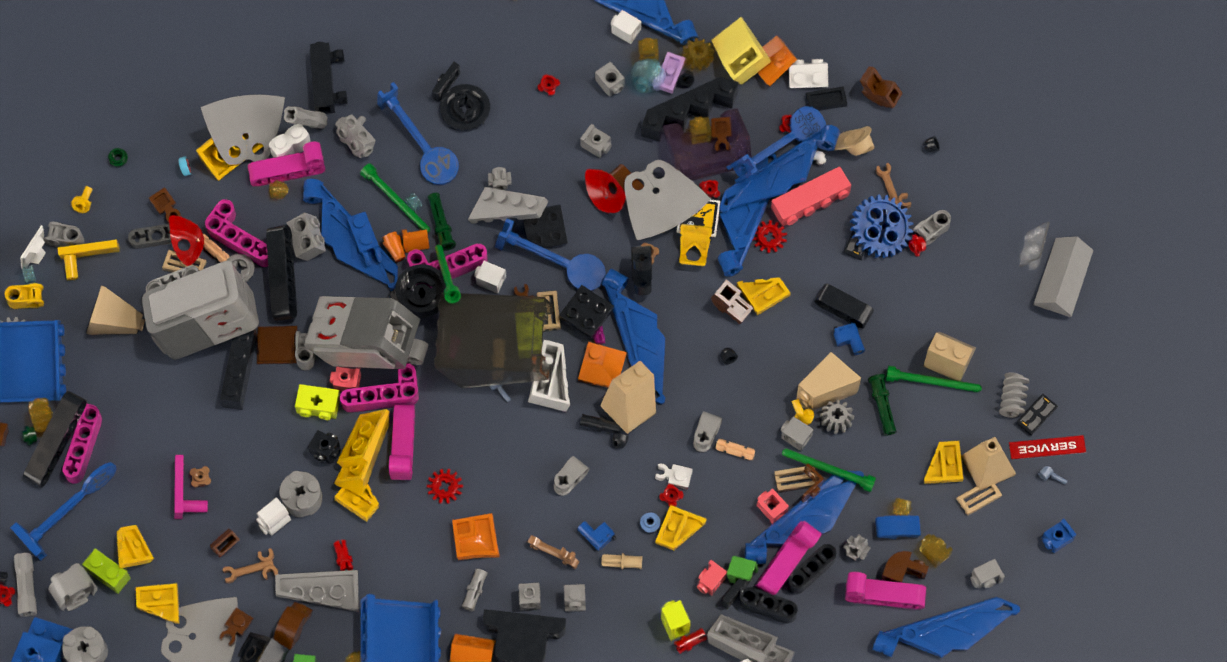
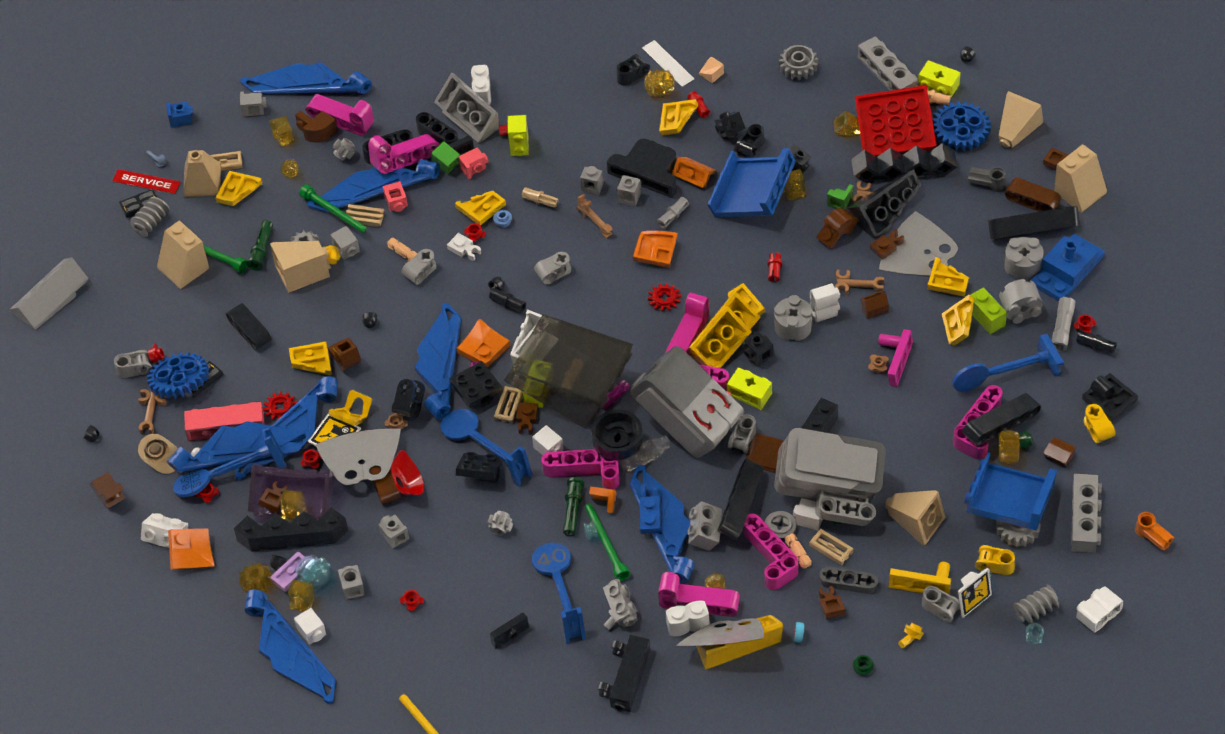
camera: 155 degrees left, 15 degrees down
red piece [169,215,204,266] -> none
light grey wing [275,570,359,612] -> none
light grey axle [283,106,328,129] -> none
orange cone [382,232,406,262] -> none
green piece [435,245,461,303] -> none
black gear [440,84,490,131] -> none
light grey wing [468,187,548,224] -> none
blue piece [577,521,617,551] -> none
tan slope [600,361,656,434] -> none
light yellow slope [711,17,772,85] -> none
reddish brown bracket [801,463,824,503] -> none
black tile [806,86,848,111] -> none
blue piece [833,323,865,355] -> none
blue slope [875,515,921,539] -> none
clear hinge [1019,222,1050,270] -> none

